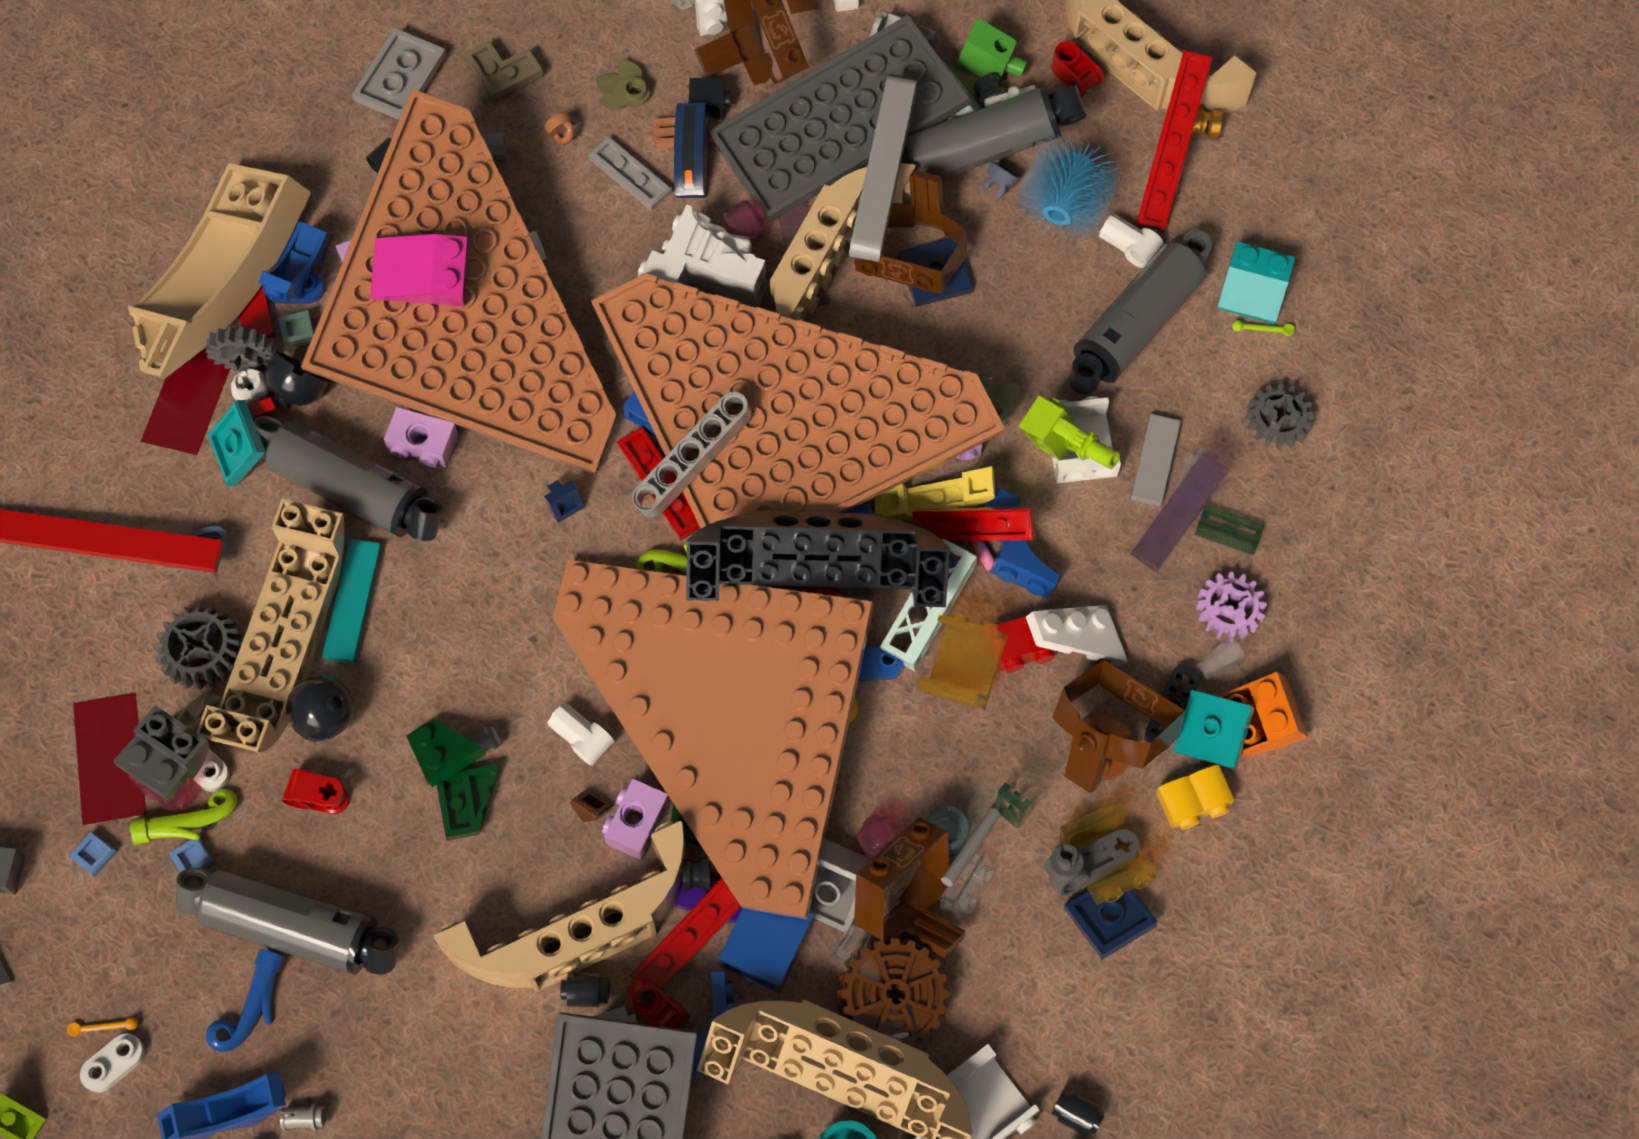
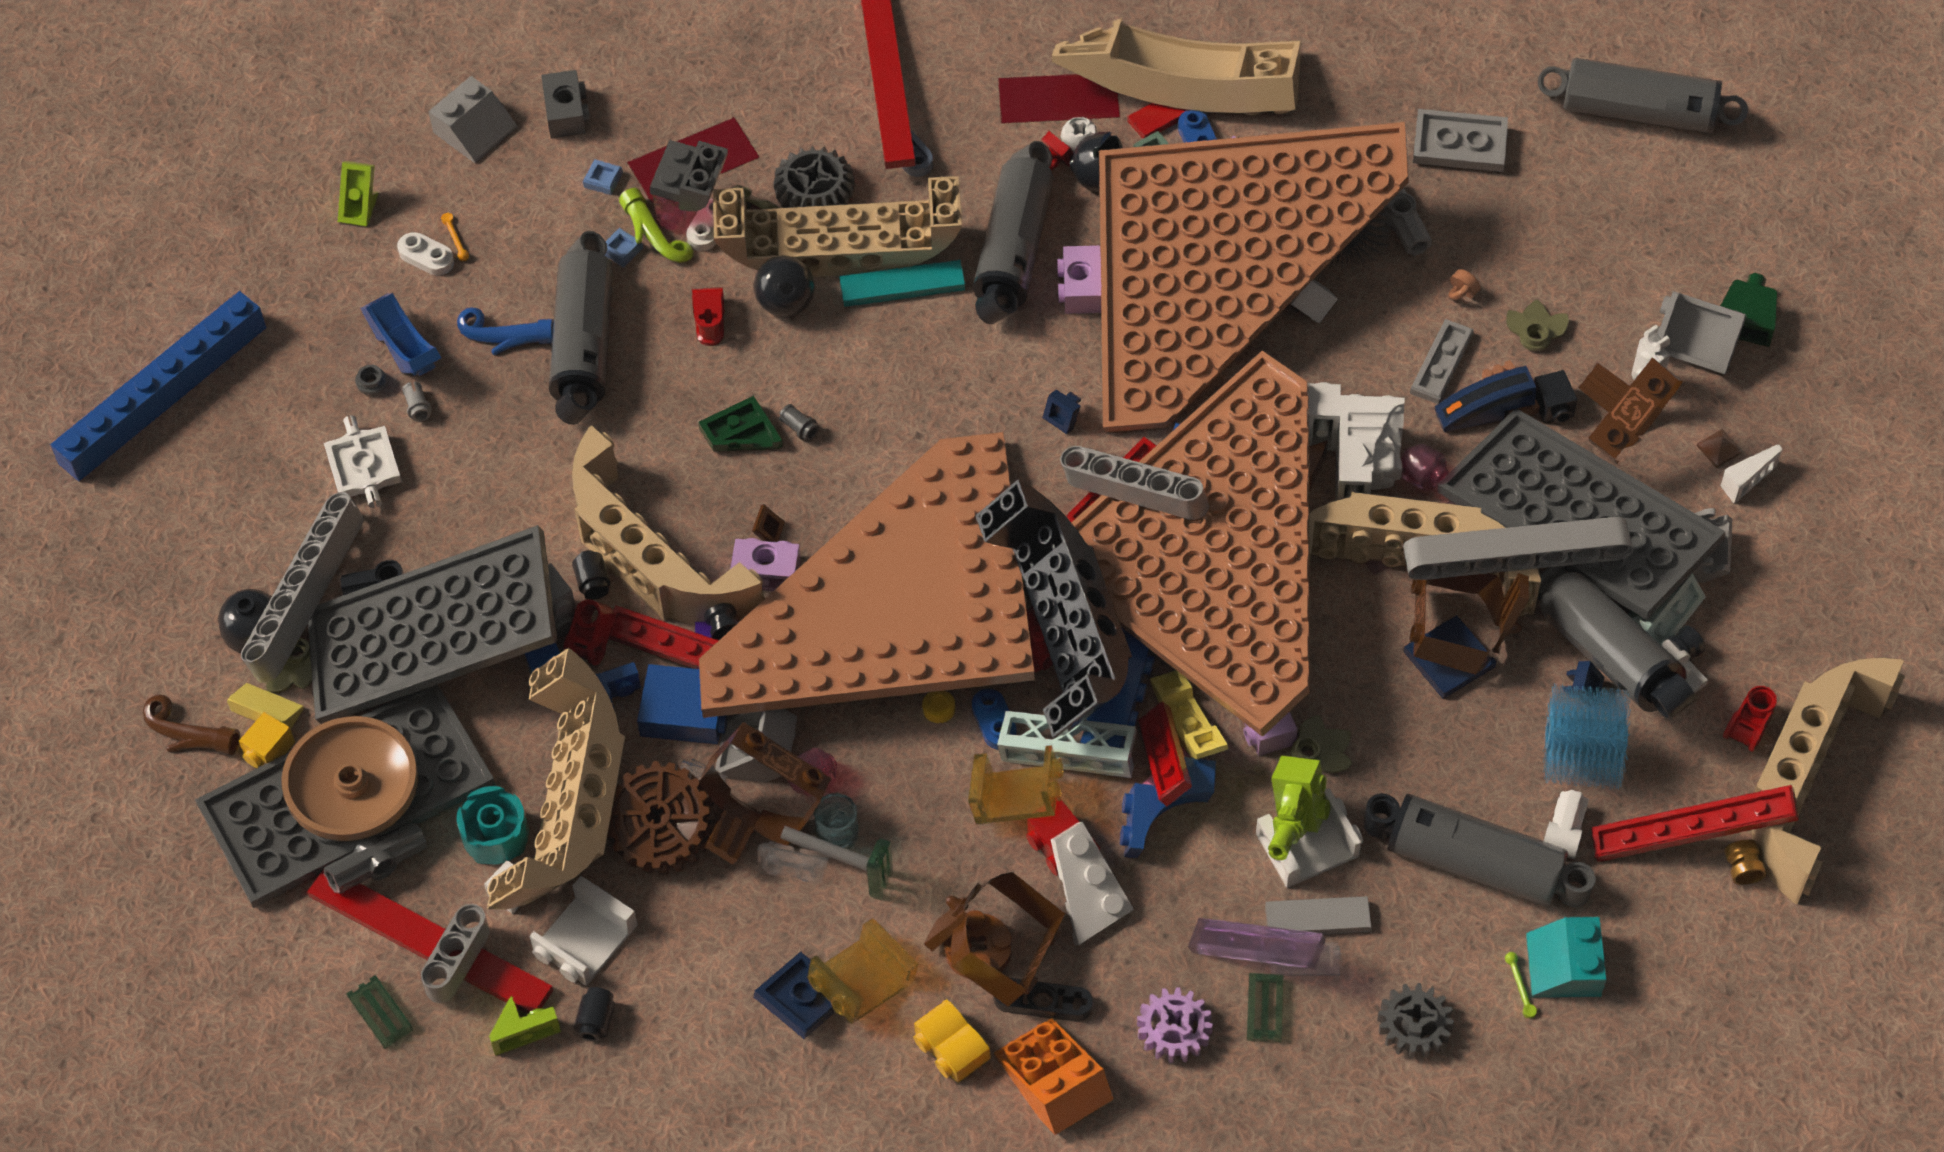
camera: 75 degrees right, 10 degrees down
dark grey gear [206,326,275,372] -> none
teal plate [208,400,265,486] -> none
blue arch [258,221,333,301] -> none
dark pink slope [370,234,469,307] -> none
dark green wing [406,719,486,788] -> none
dark tan plate [464,40,543,101] -> none
white piece [547,703,614,766] -> none
bright green torso [955,18,1027,78] -> none
dark grey piece [1043,829,1140,896] -> none
teal plate [1173,690,1255,770] -> none
clear cone [1196,638,1246,680] -> none

